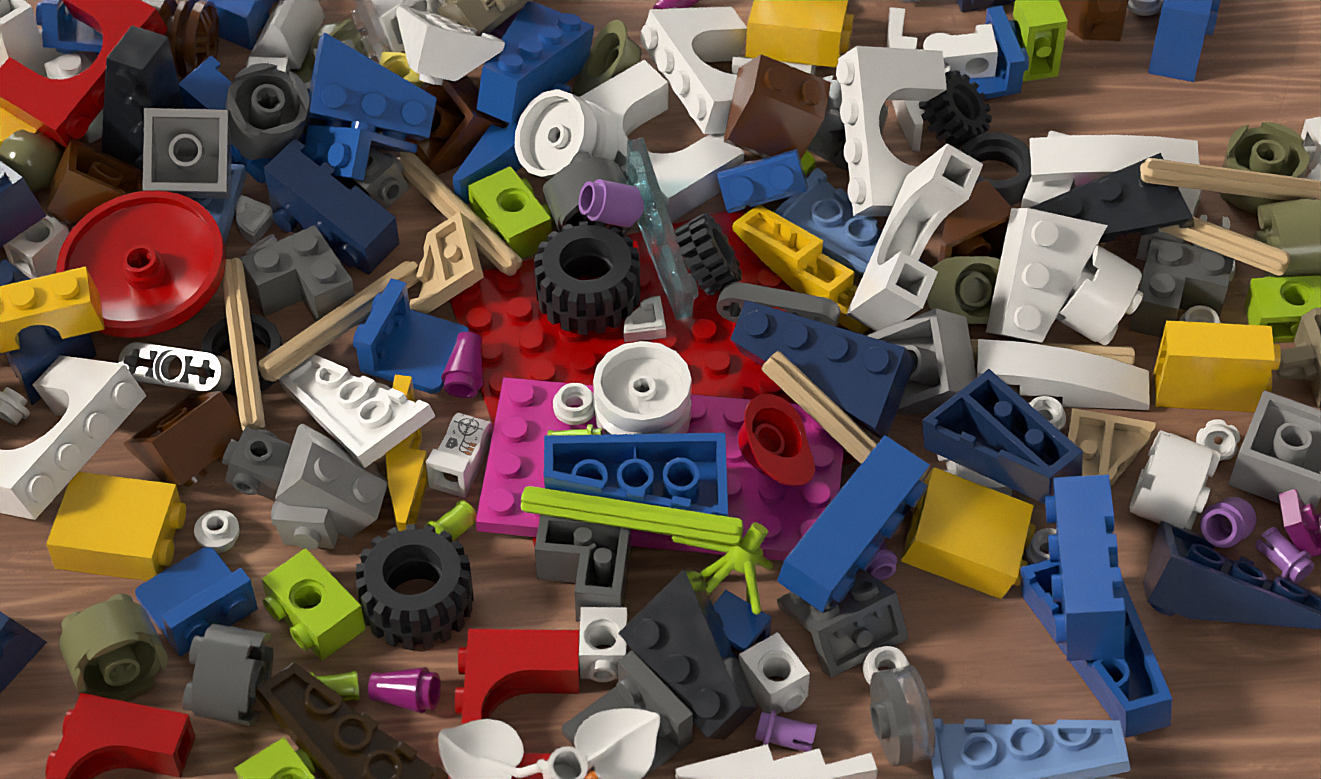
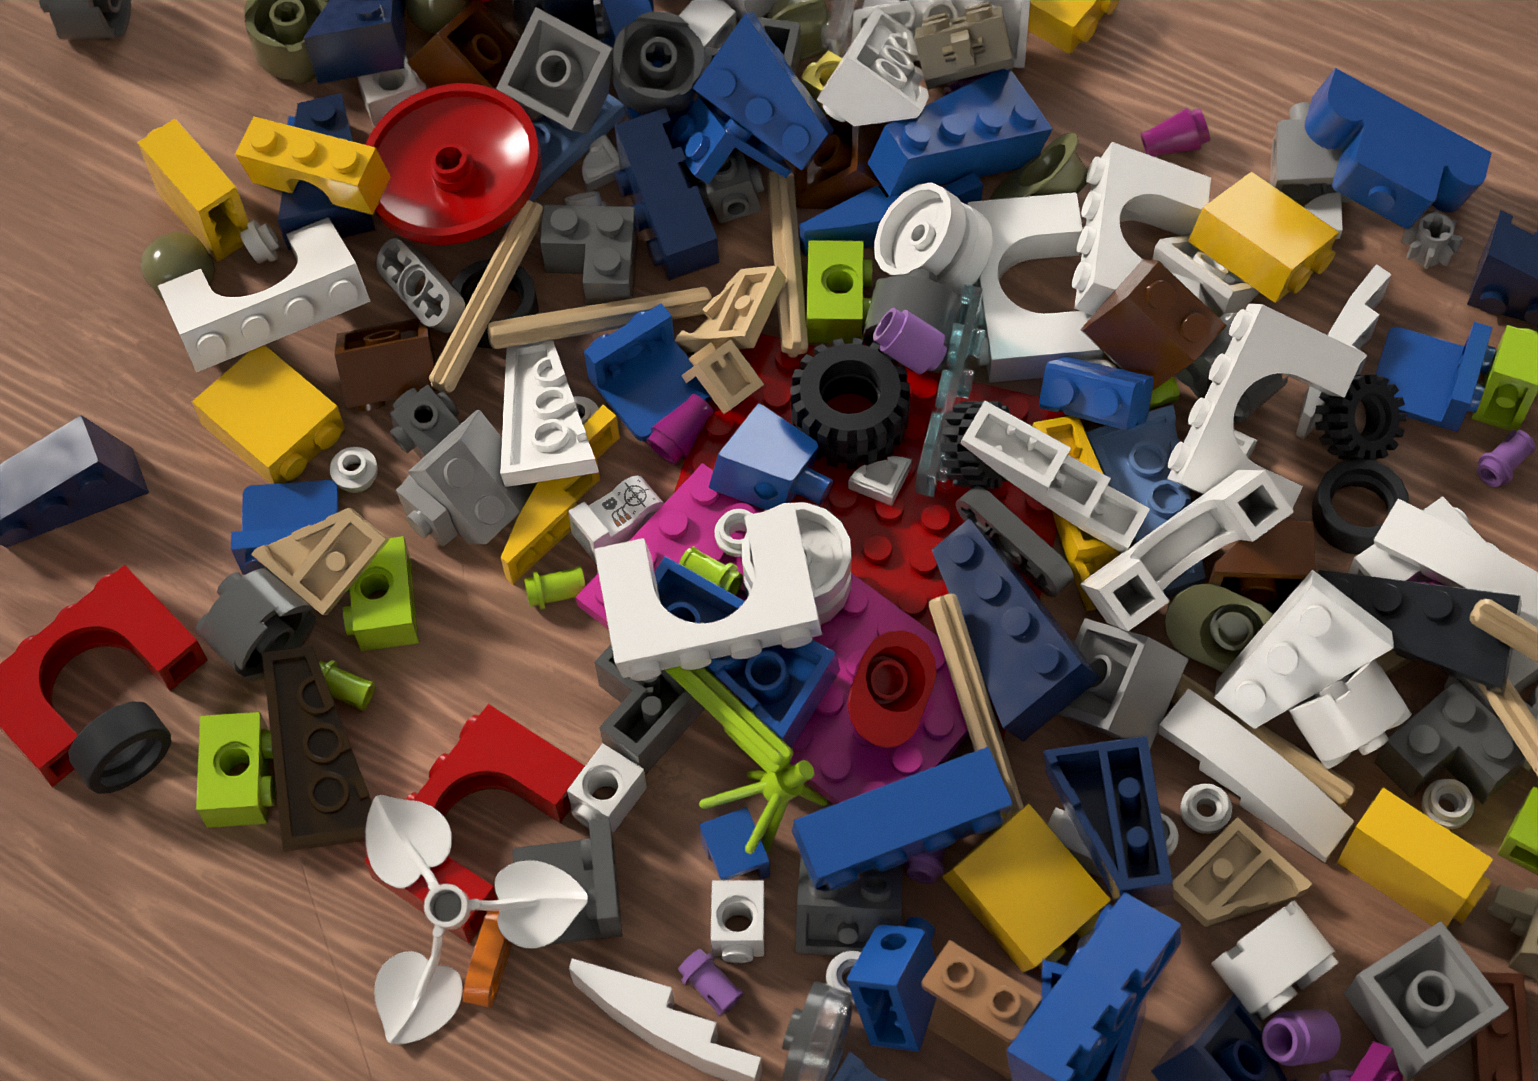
camera: 35 degrees right, 10 degrees up
olive brick [59,594,168,702] -> none
black tyre [355,524,474,650] -> none
magenta cone [368,667,441,714] -> none
black wedge [618,568,758,740] -> none
white leg [923,24,998,78] -> none
white plate [1196,419,1240,461] -> none
none -> tan wing [251,508,389,615]
none -> white arch [594,505,822,681]
none -> tan bracket [681,339,764,414]
none -> blue torso [708,403,833,510]
none -> blue torso [847,917,937,1052]
none -> medium nougat panel [922,940,1042,1081]
none -> white slope [961,401,1150,553]
none -> medium lavender pin [1477,429,1536,487]

